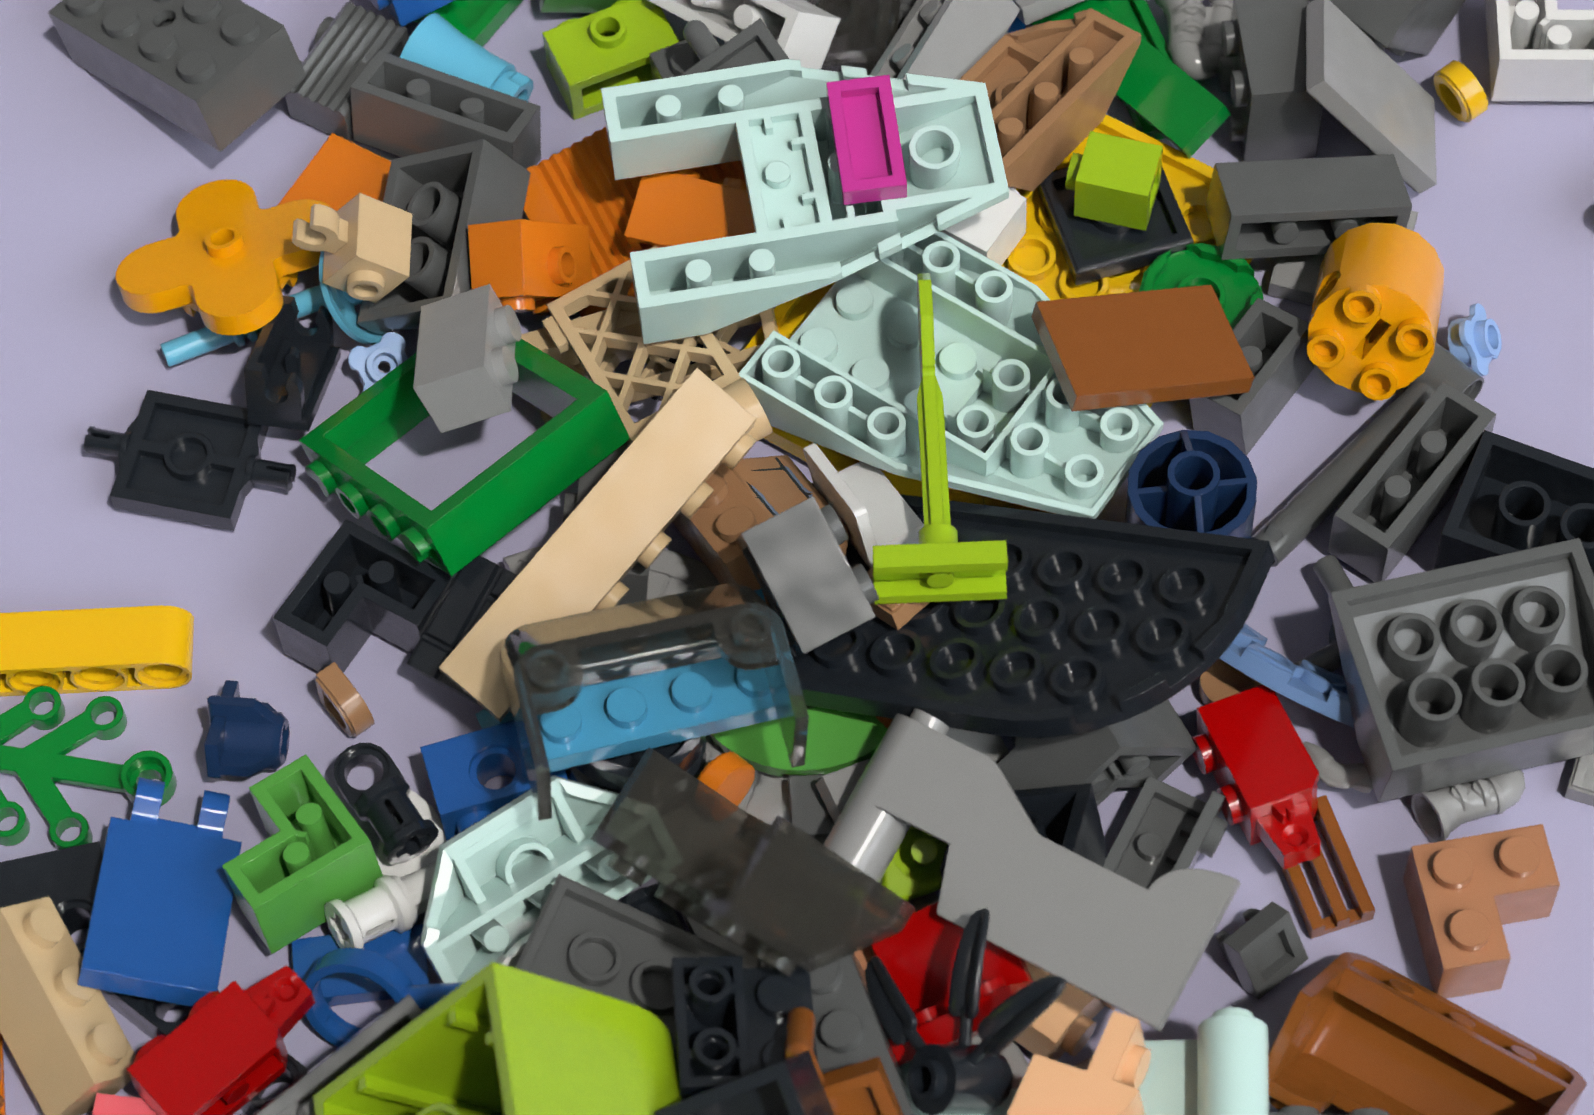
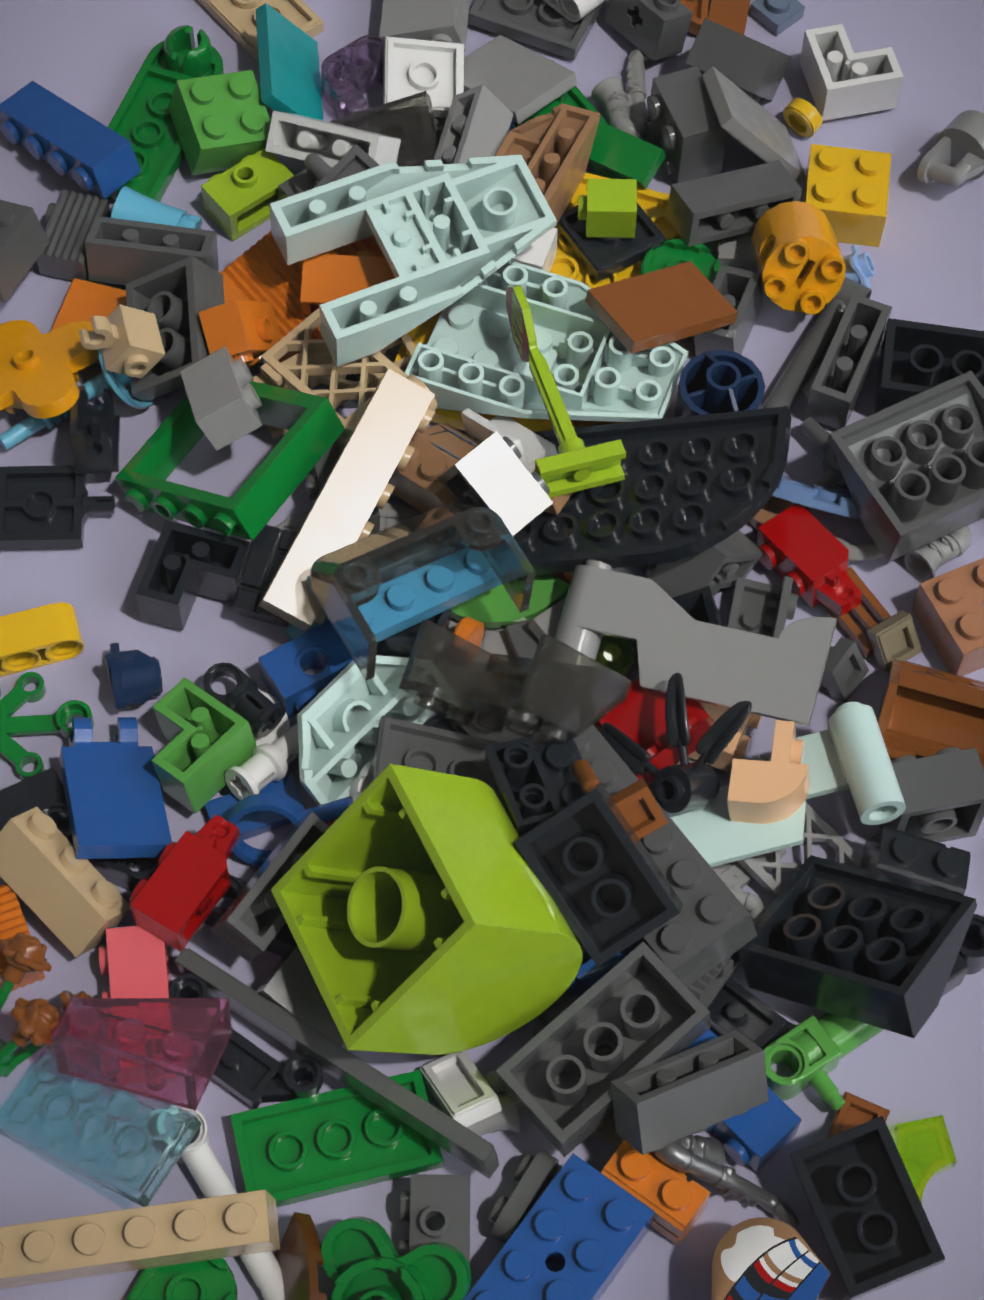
camera: 20 degrees left, 0 degrees up
medium nougat tile [315,662,375,737] -> none
light blue plate [348,332,408,392] -> none
dark pink tile [826,75,907,205] -> none
none -> yellow brick [803,144,892,247]
none -> dark tan tile [867,610,922,672]

